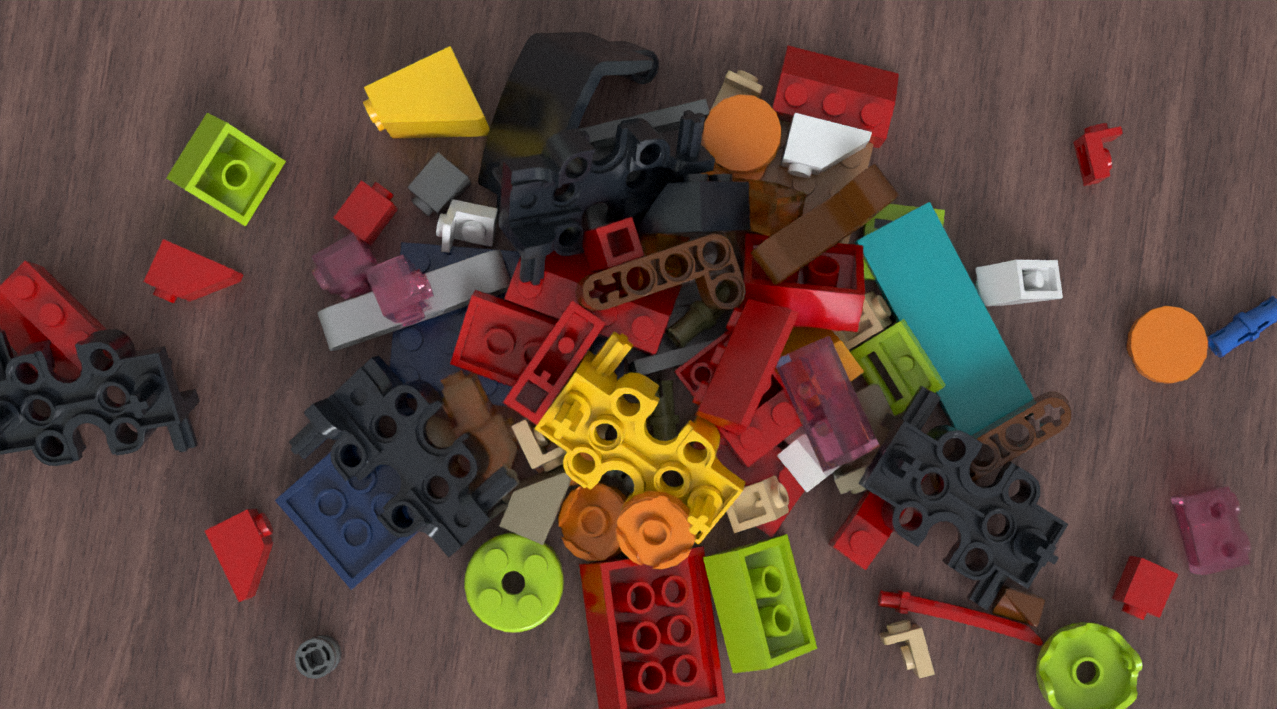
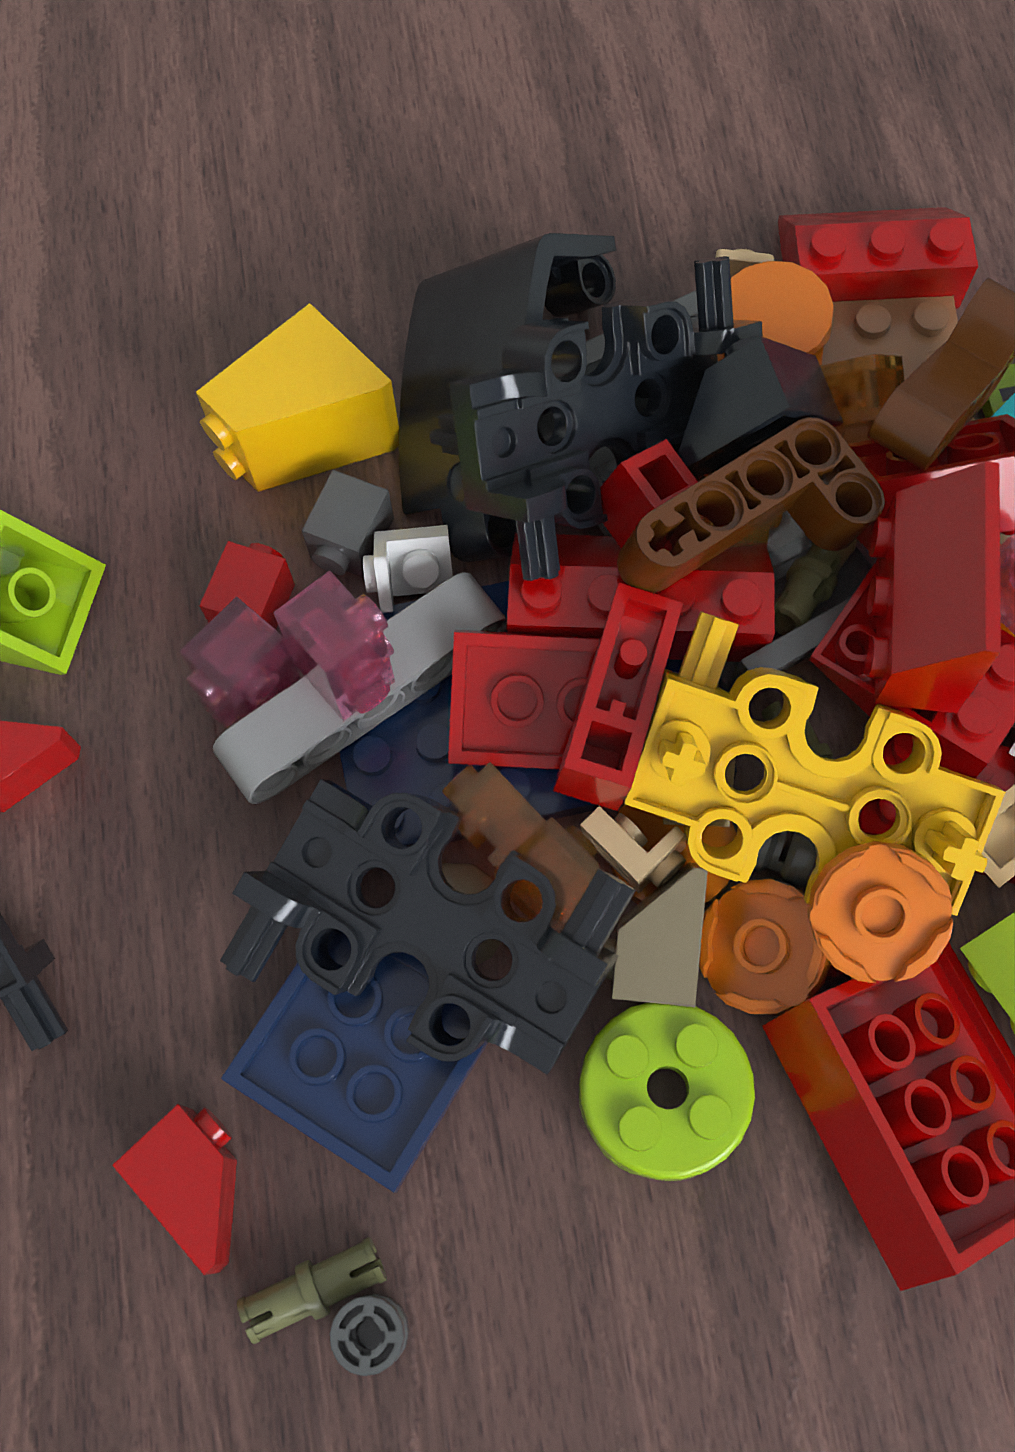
camera: 15 degrees left, 15 degrees down
white slope [780,113,872,178] -> none
none -> olive pin [237,1237,387,1344]

